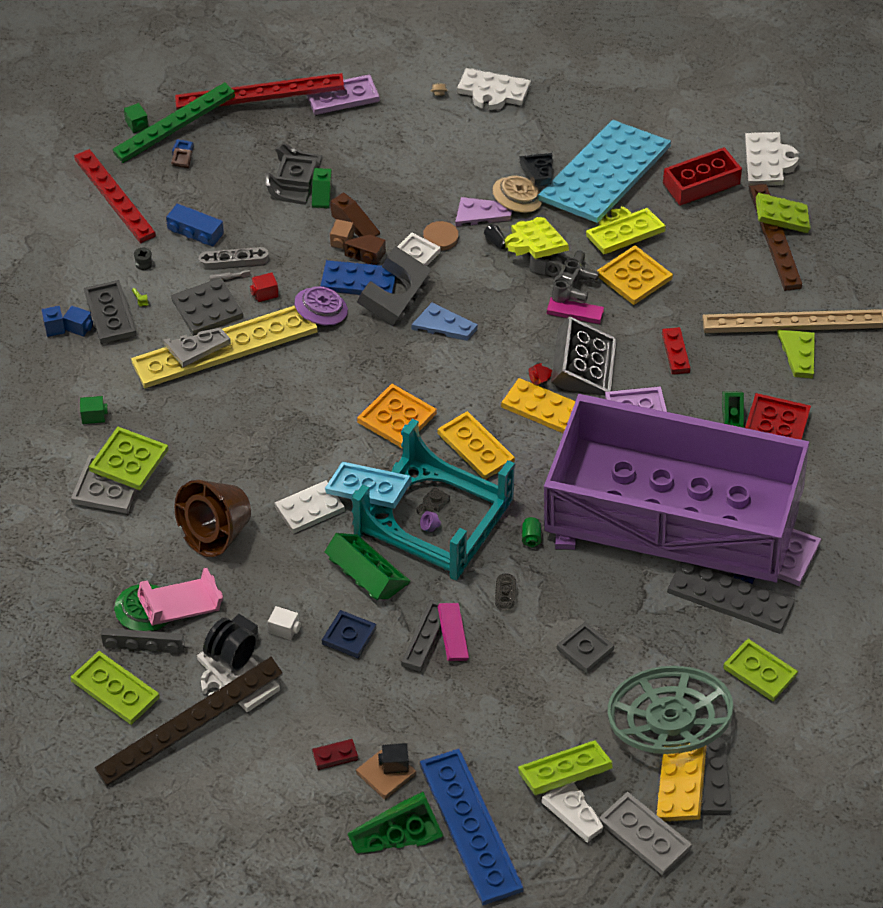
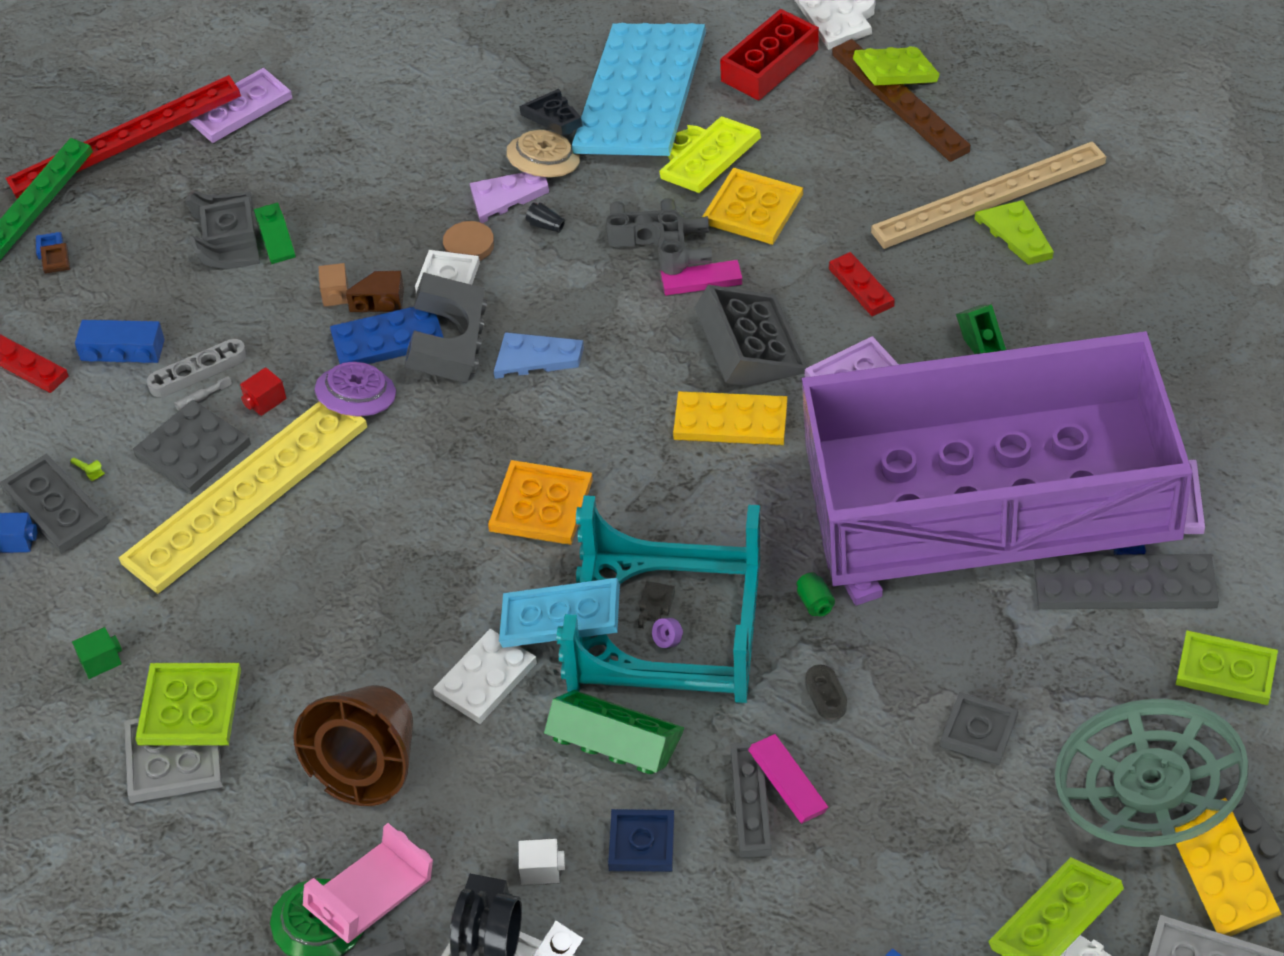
camera: 20 degrees left, 0 degrees up
pearl dark grey wheel [134,247,153,270] -> none
light grey wing [163,327,231,367] -> none
reddish brown slope [331,192,380,237] -> none
tan plate [431,84,448,96] -> none
yellow plate [437,411,515,480] -> none
white plate [457,68,531,111] -> none
neon yellow plate [505,217,569,259] -> none
red plate [529,363,552,385] -> none
red plate [745,393,811,440] -> none

